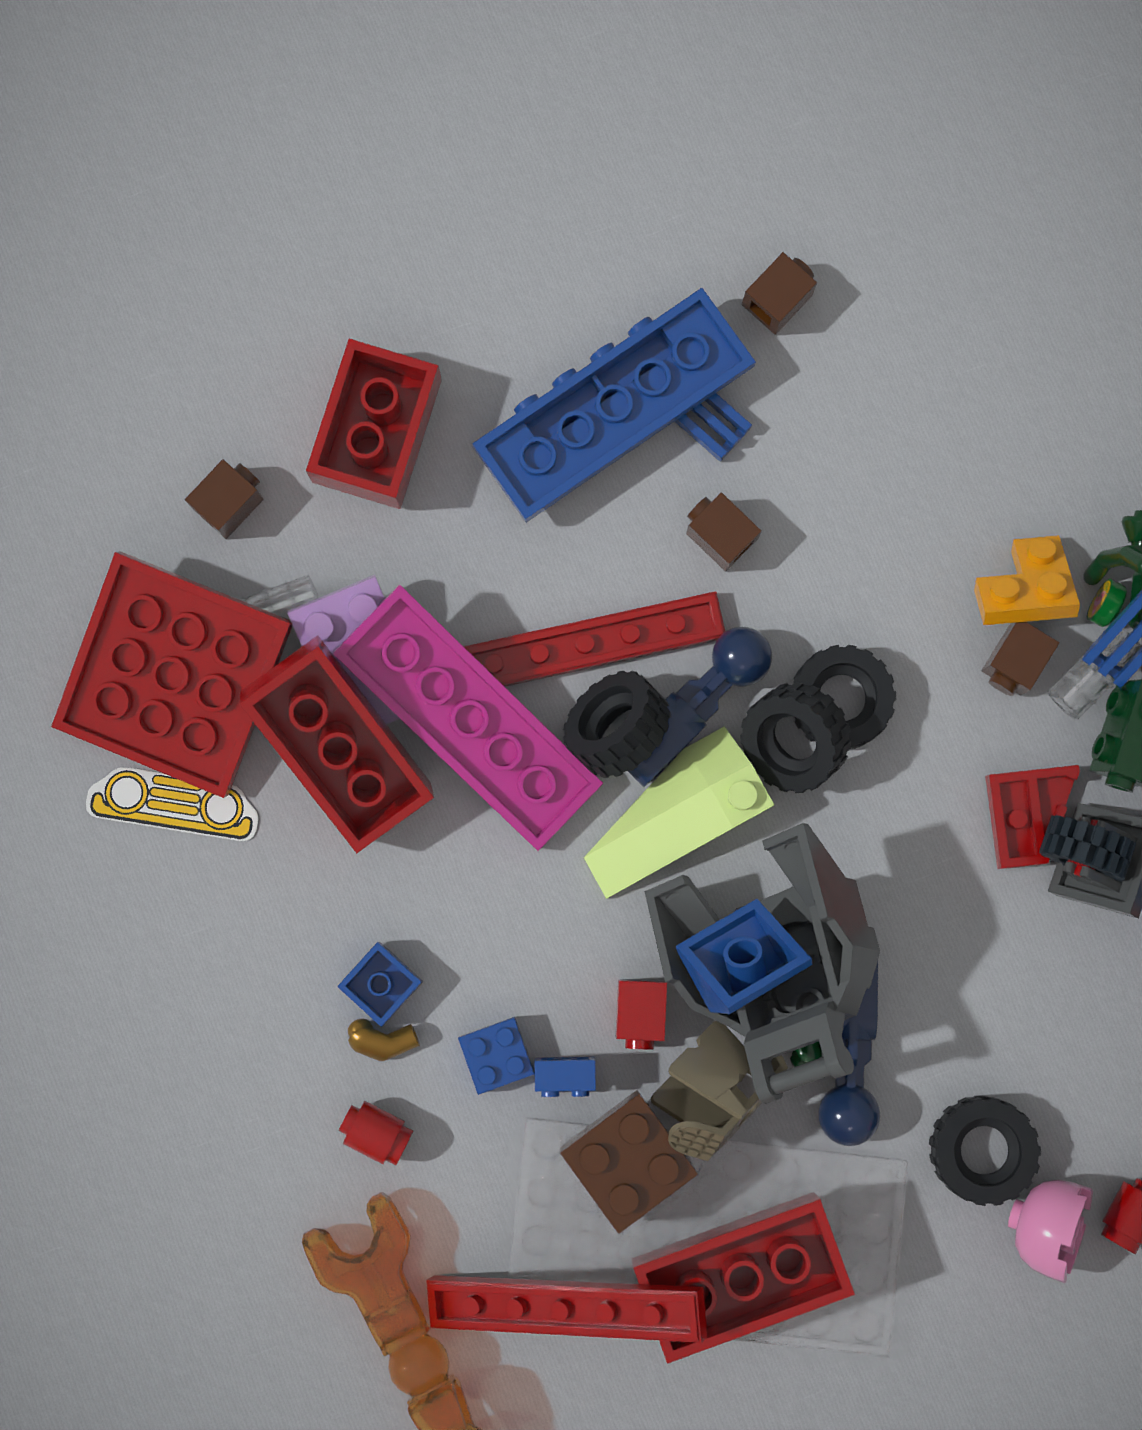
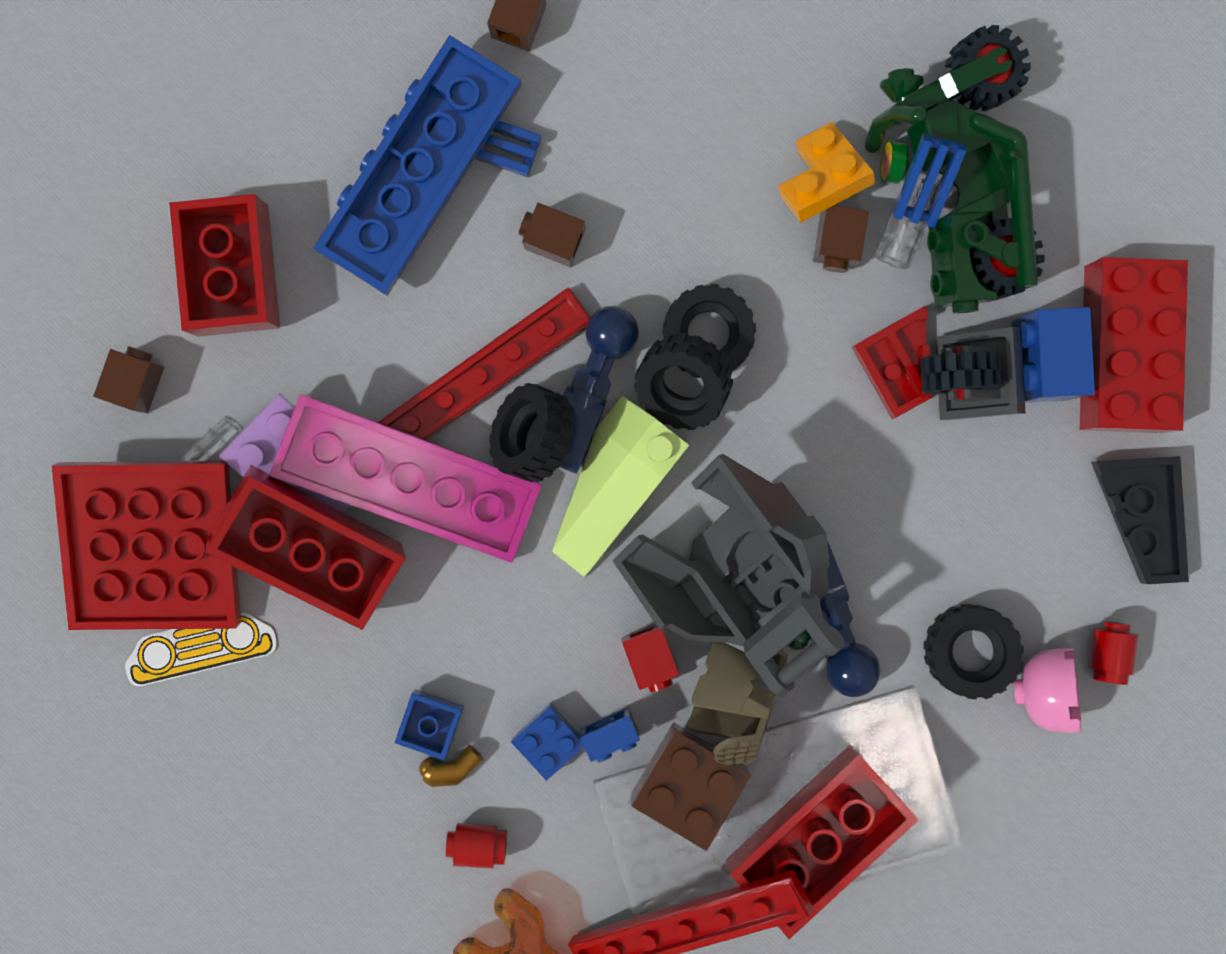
camera: 25 degrees left, 5 degrees up
blue slope [676,899,813,1014] -> none

